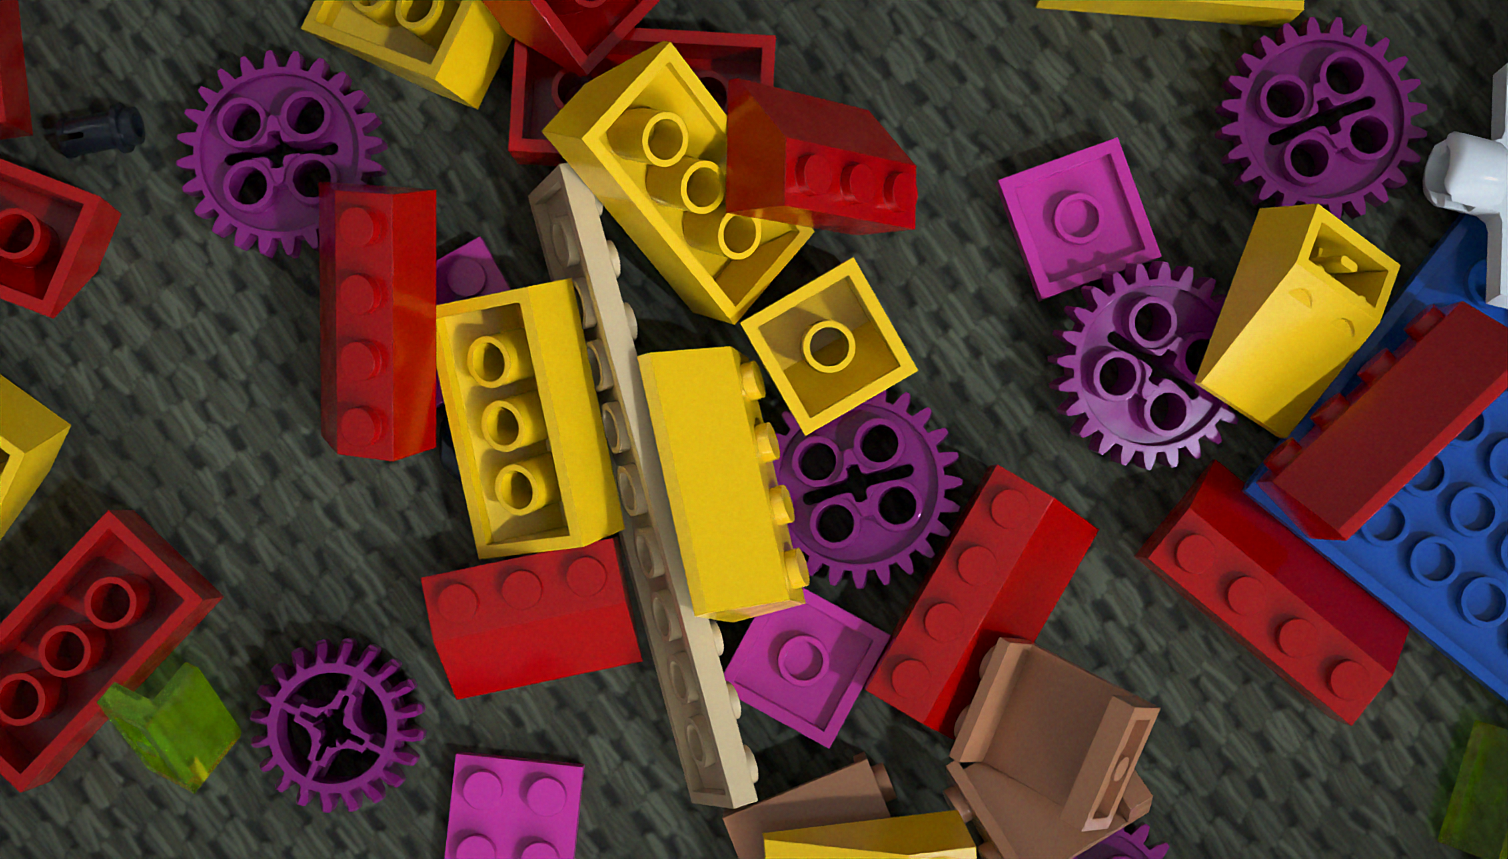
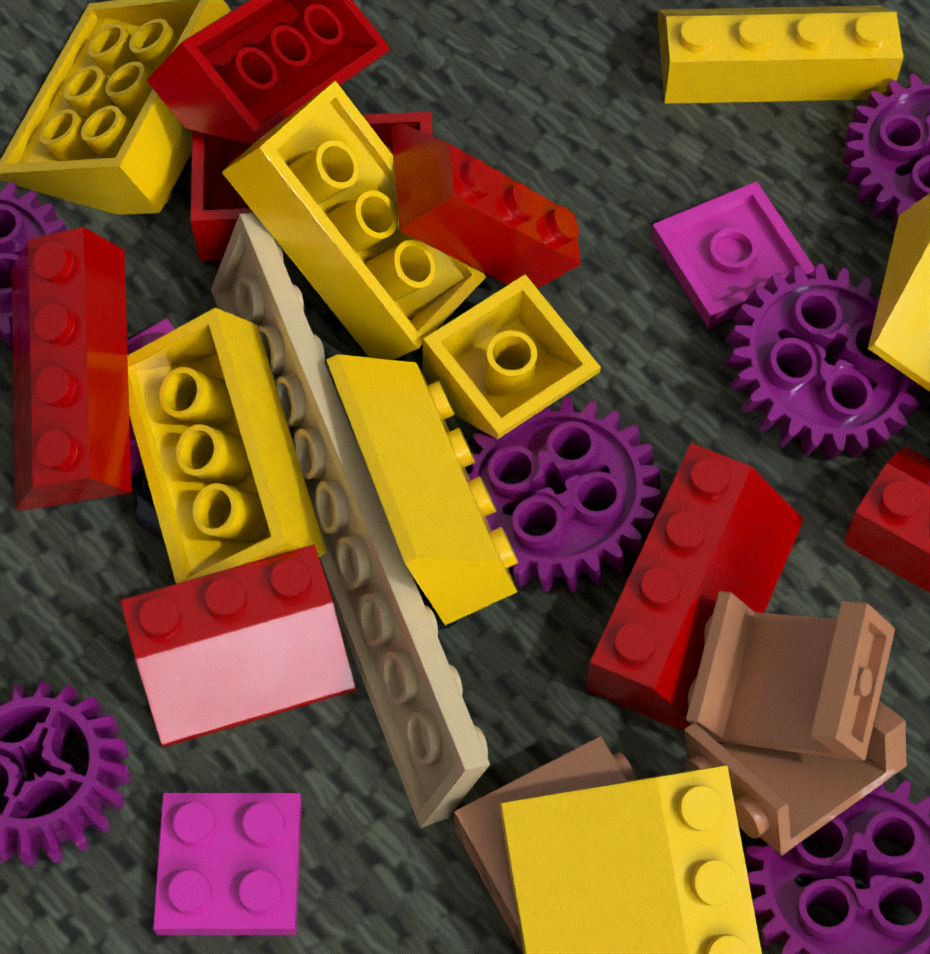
camera: 10 degrees left, 25 degrees down
dark pink plate [724,587,891,749] -> none

